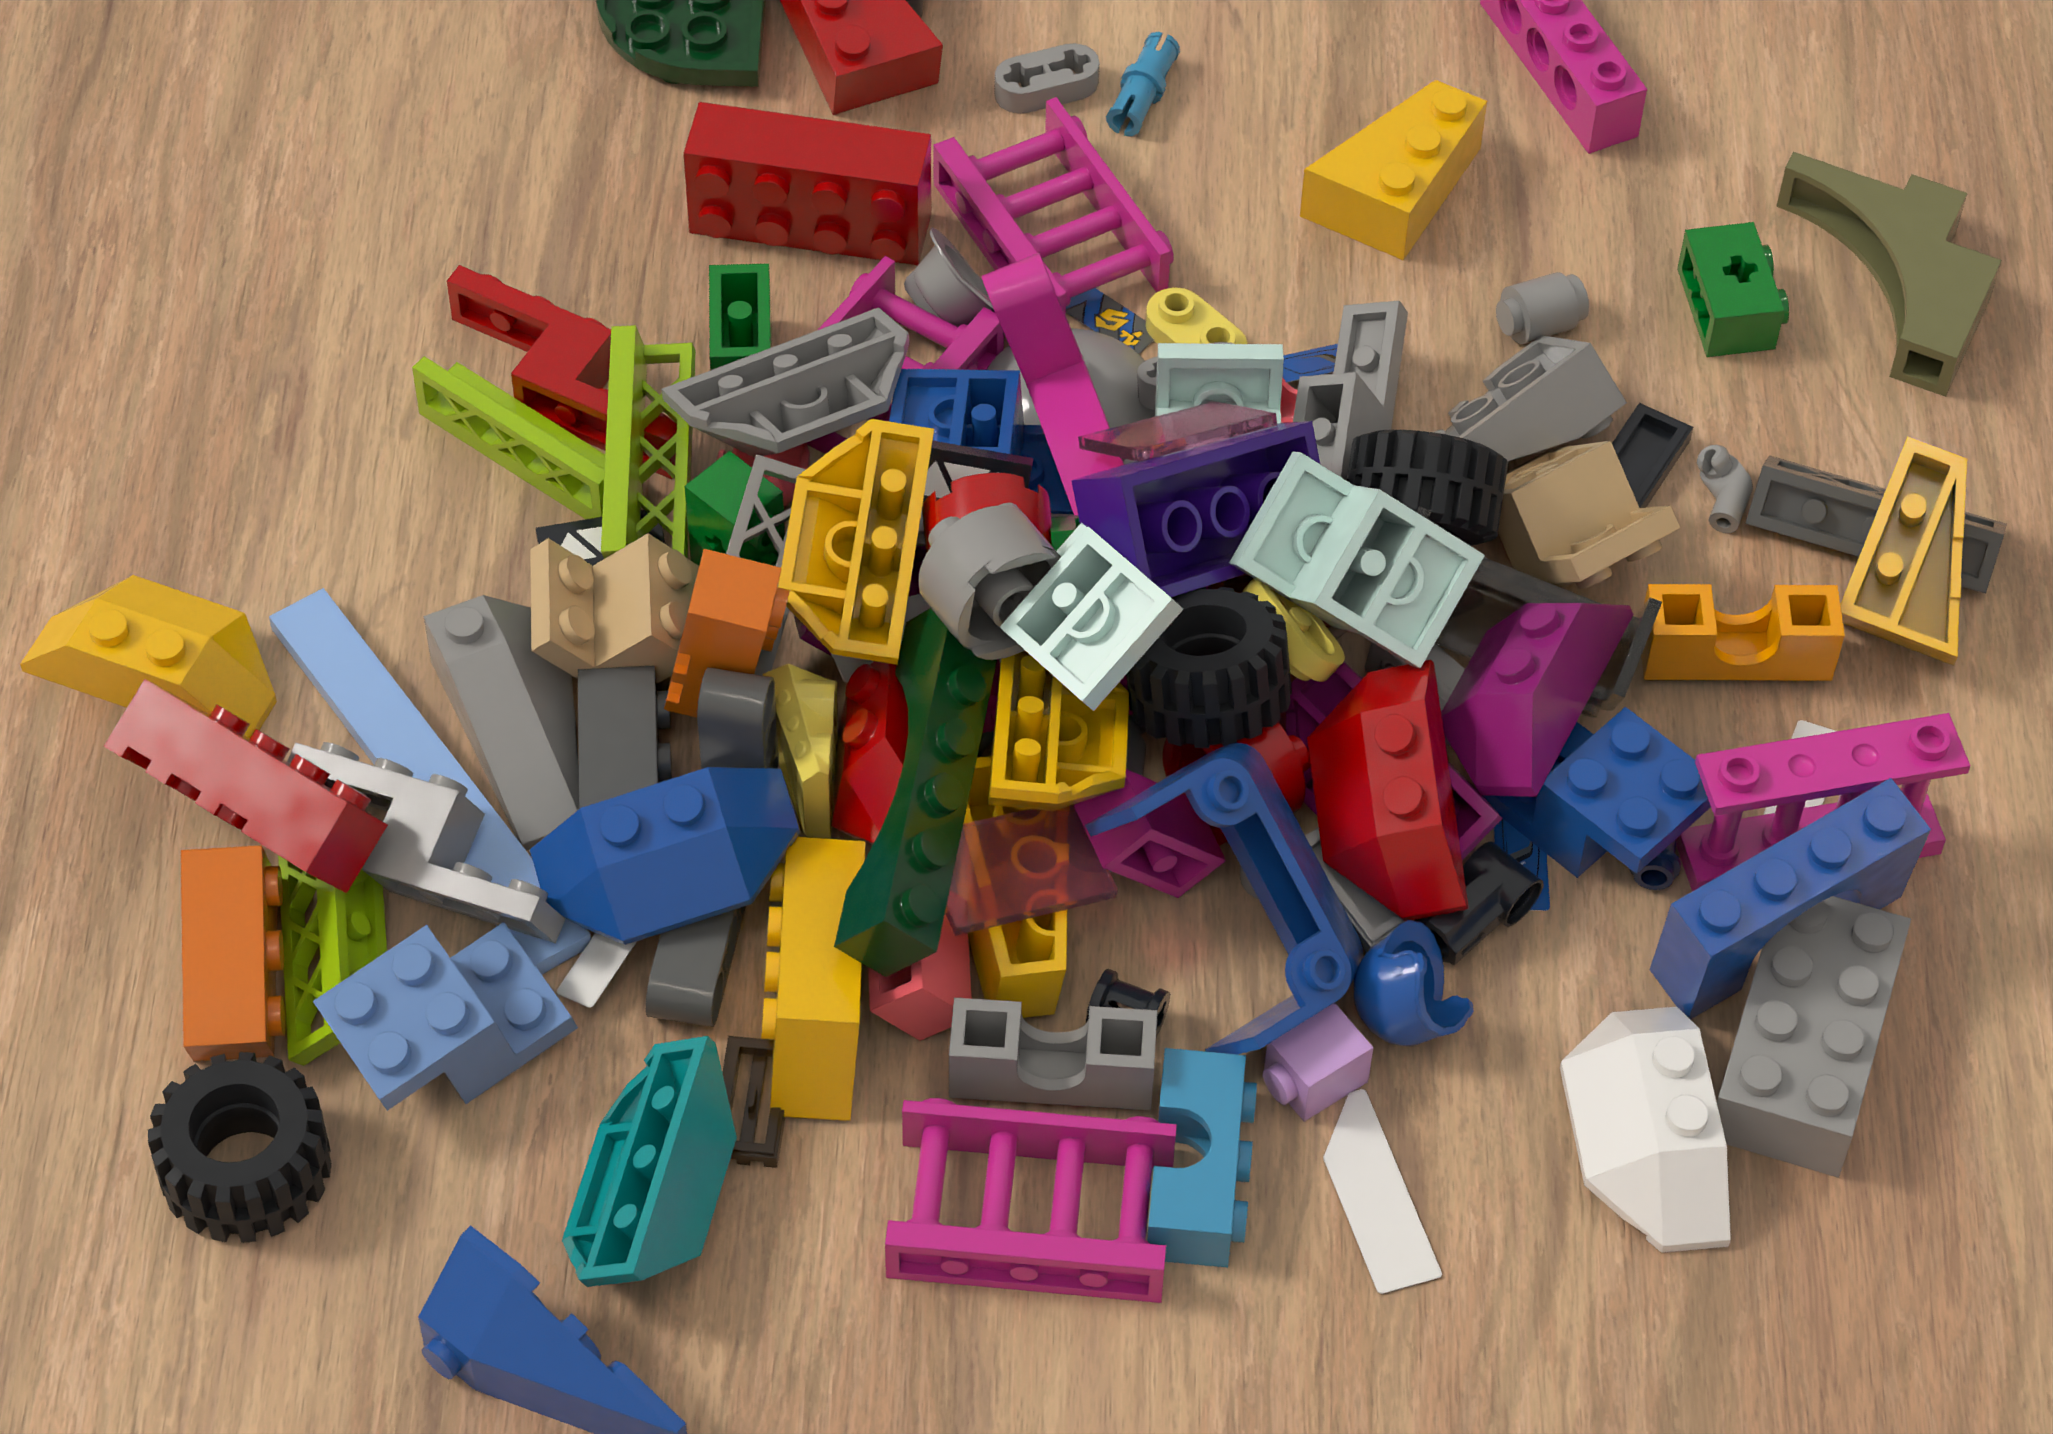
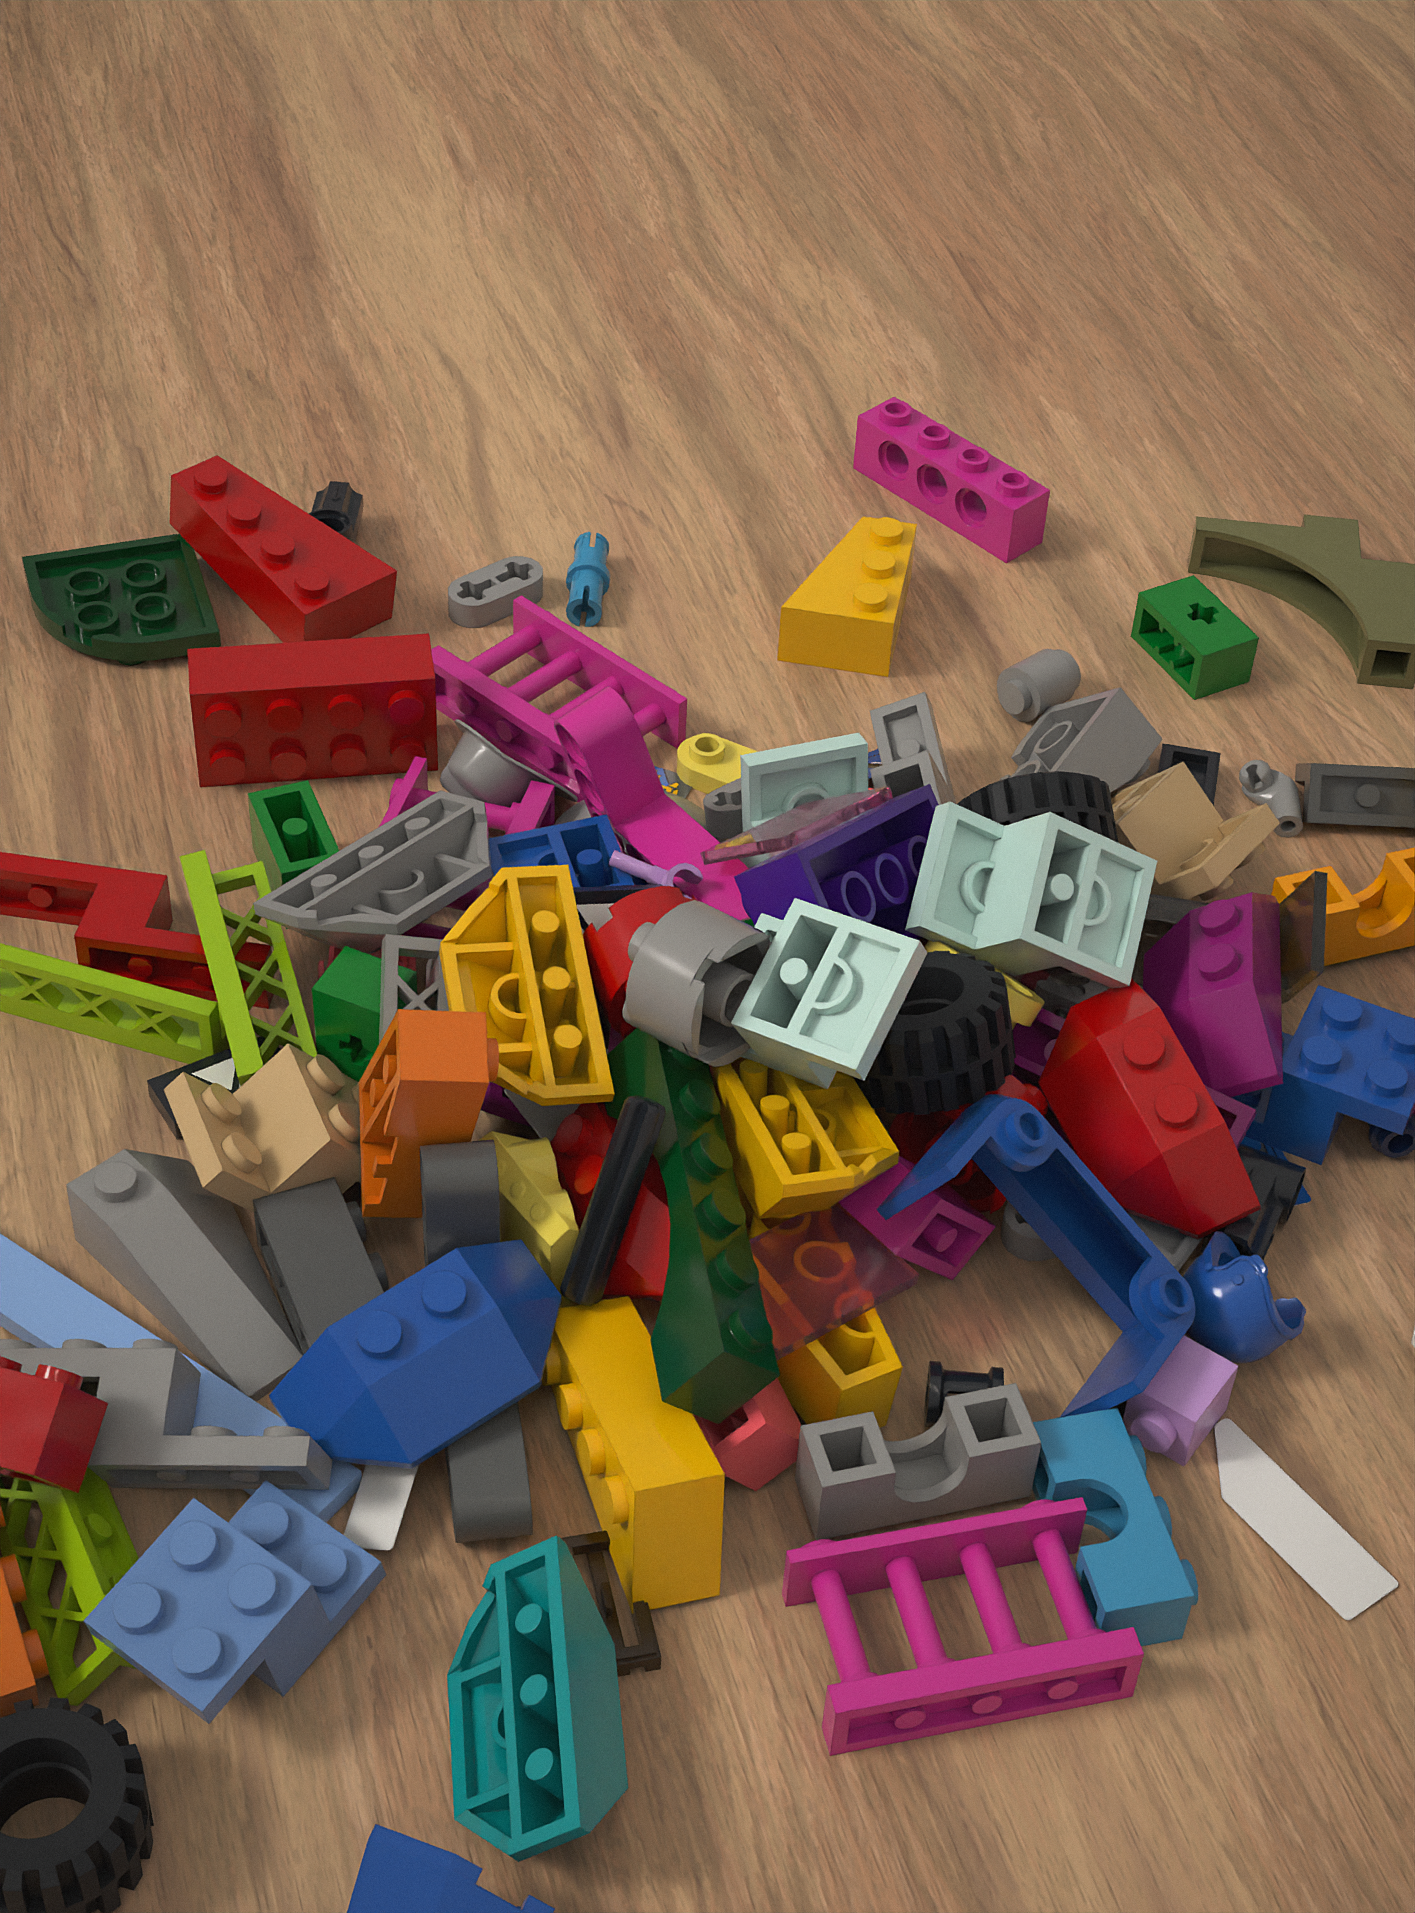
camera: 20 degrees left, 10 degrees down
none -> black axle [560,1095,666,1306]
none -> lavender hand [609,850,703,899]

